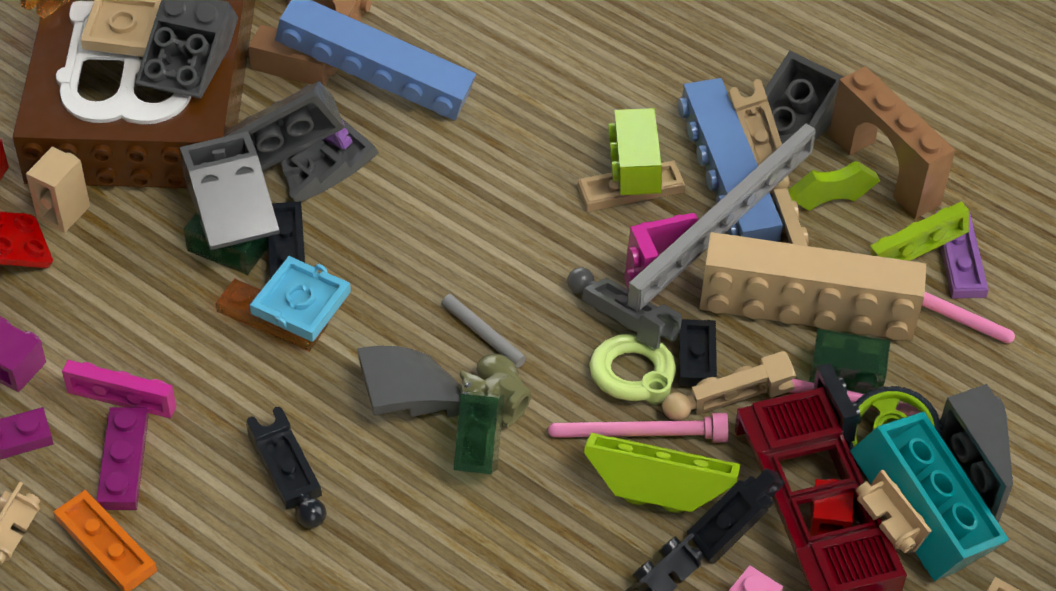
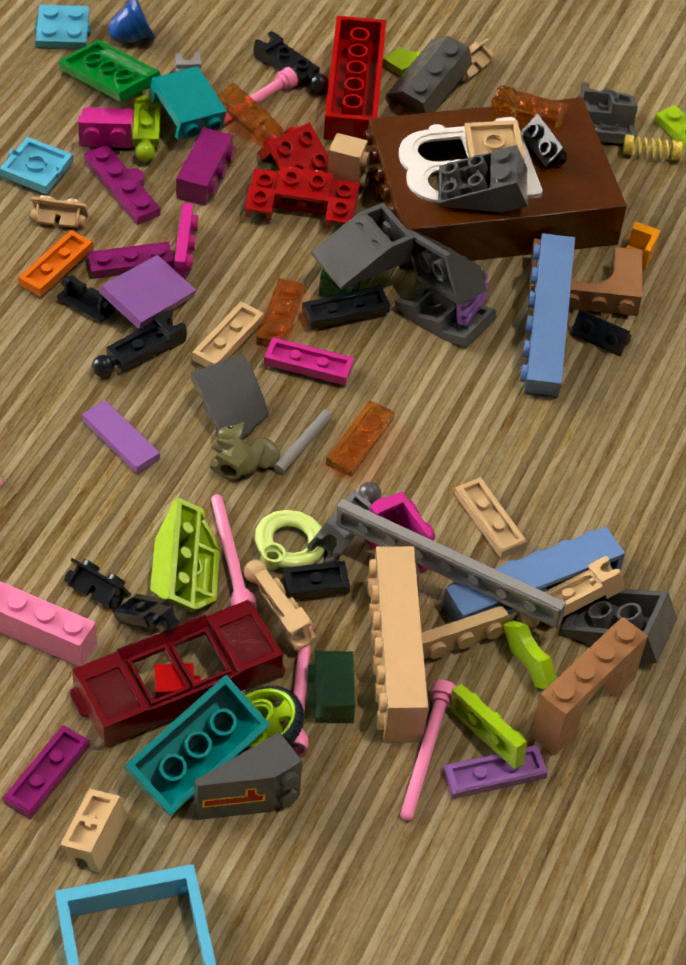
camera: 75 degrees right, 0 degrees up
medium azure plate [250,256,351,342] -> none
clear green brick [453,391,504,474] -> none
lime brick [608,108,662,195] -> none
black plate [814,363,861,443] -> none
tan hinge [855,470,932,553] -> none
none -> black hinge [57,275,116,323]
none -> medium lavender tile [82,400,160,474]
none -> medium lavender tile [99,255,196,329]
none -> tan plate [192,301,264,367]
none -> red bracket [245,166,360,229]
none -> dark pink plate [264,337,354,386]
none -> clear orange plate [326,400,395,477]
none -> black hinge [571,309,632,356]

